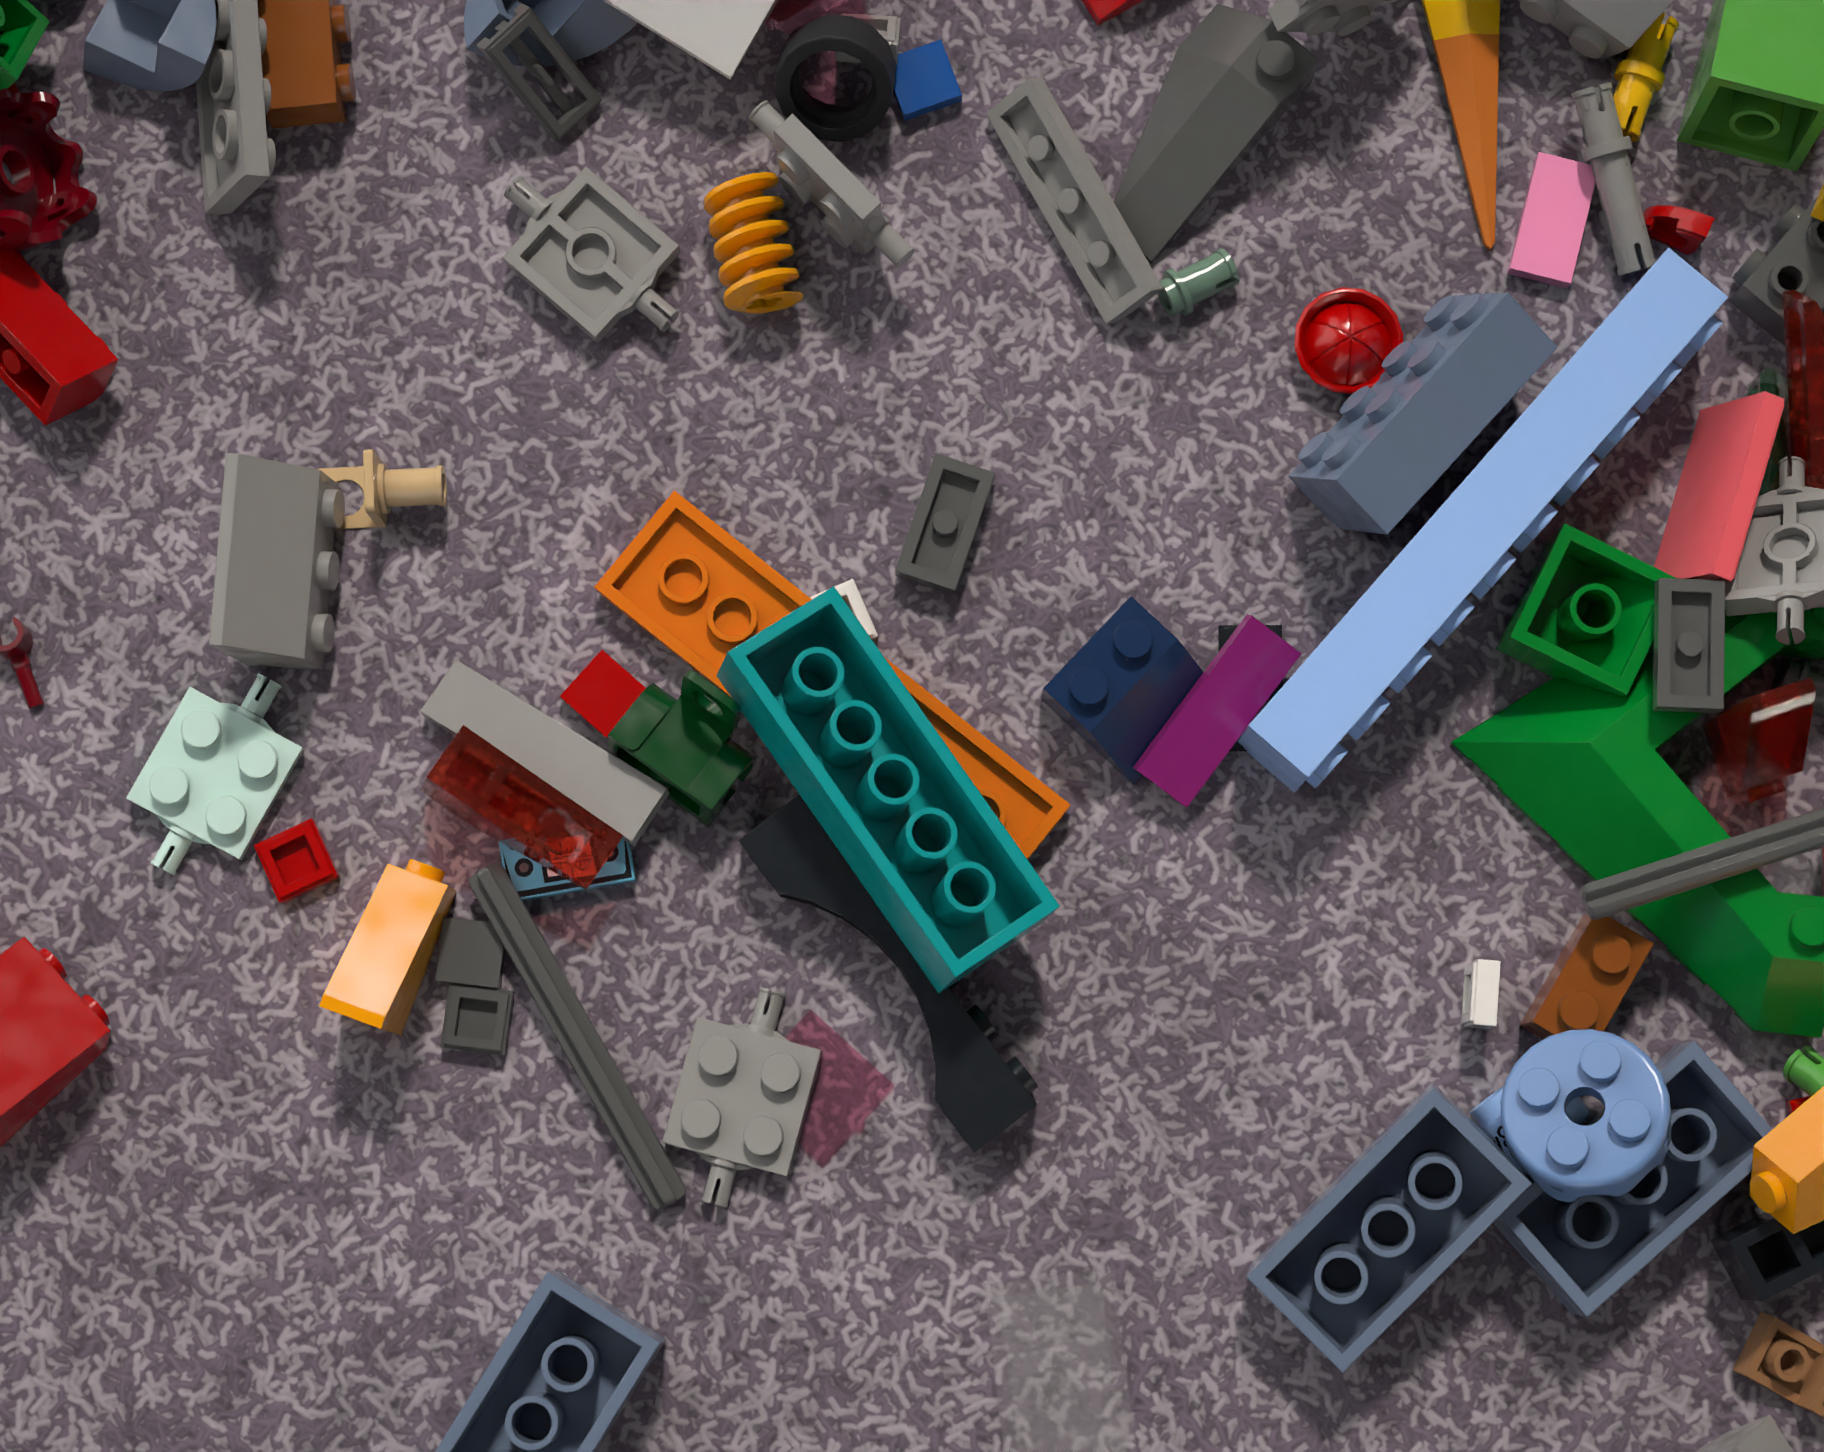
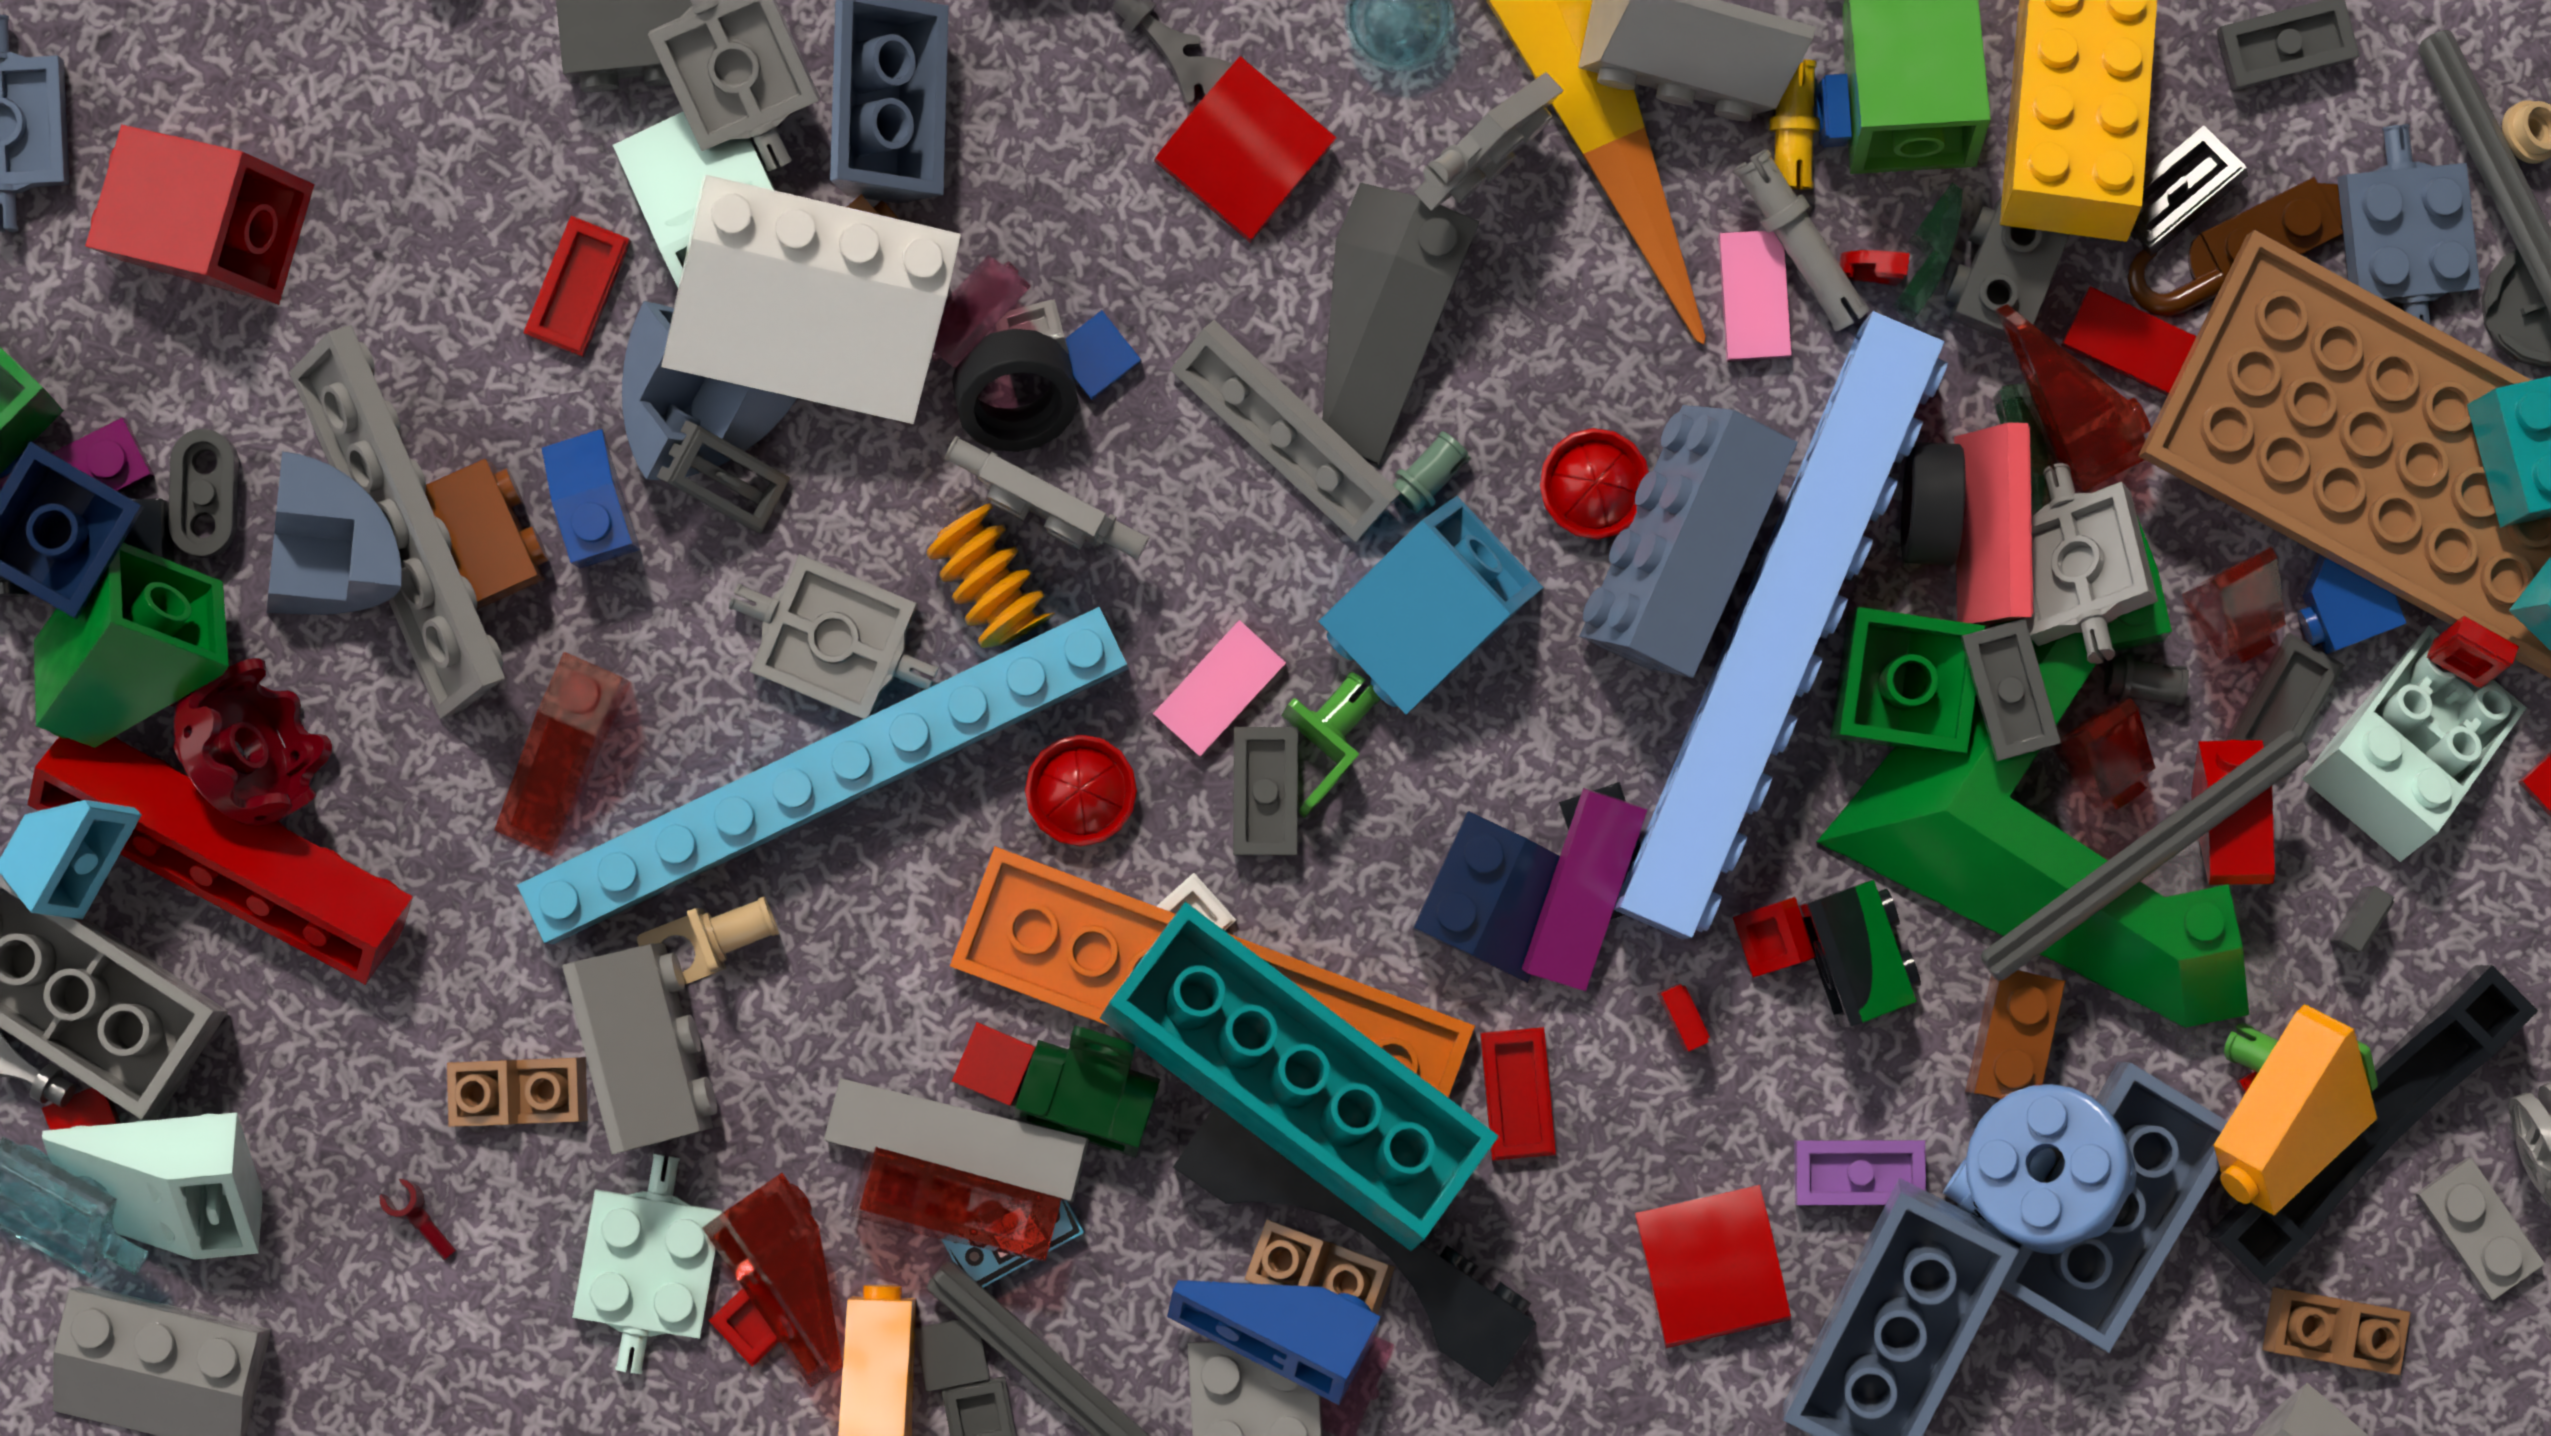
camera: 20 degrees left, 5 degrees up
white tile [1461,959,1501,1029] -> none
none -> medium nougat slope [447,1057,588,1127]
none -> clear red slope [494,652,631,856]
none -> medium azure brick [517,607,1129,944]
none -> blue slope [542,429,641,569]
none -> clear red slope [702,1172,843,1387]
none -> red hat [1025,734,1137,847]
none -> bright pink tile [1153,620,1286,757]
none -> blue slope [1167,1280,1381,1405]
none -> medium nougat slope [1244,1219,1395,1315]
none -> bright green bracket [1281,672,1381,818]
none -> dark azure slope [1318,495,1544,714]
none -> red tile [1480,1027,1556,1161]
none -> red slope [1635,1185,1791,1348]
none -> red tile [1657,984,1710,1052]
none -> red tile [1732,897,1816,978]
none -> medium lavender plate [1794,1140,1926,1205]
none -> black slope [1798,880,1921,1027]
none -> blue tile [1815,74,1852,148]
none -> clear green slope [1891,182,1963,322]
none -> black tyre [1901,442,1966,566]

